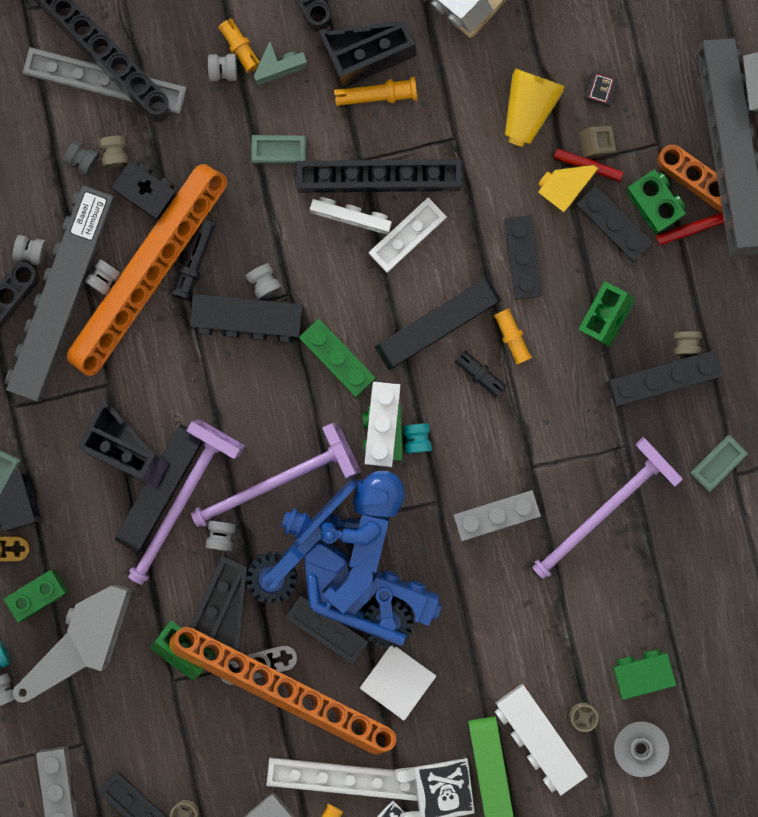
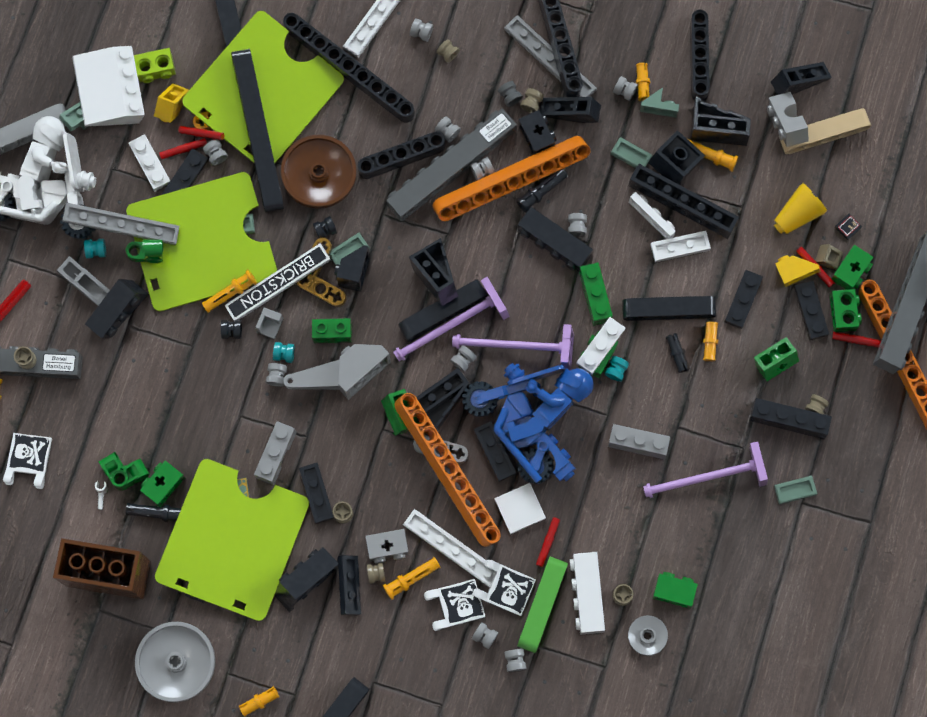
camera: 30 degrees right, 10 degrees down
none -> red piece [536,517,560,567]
none -> black slope [540,97,601,123]
none -> black slope [648,130,705,184]
none -> green brick [832,245,873,290]

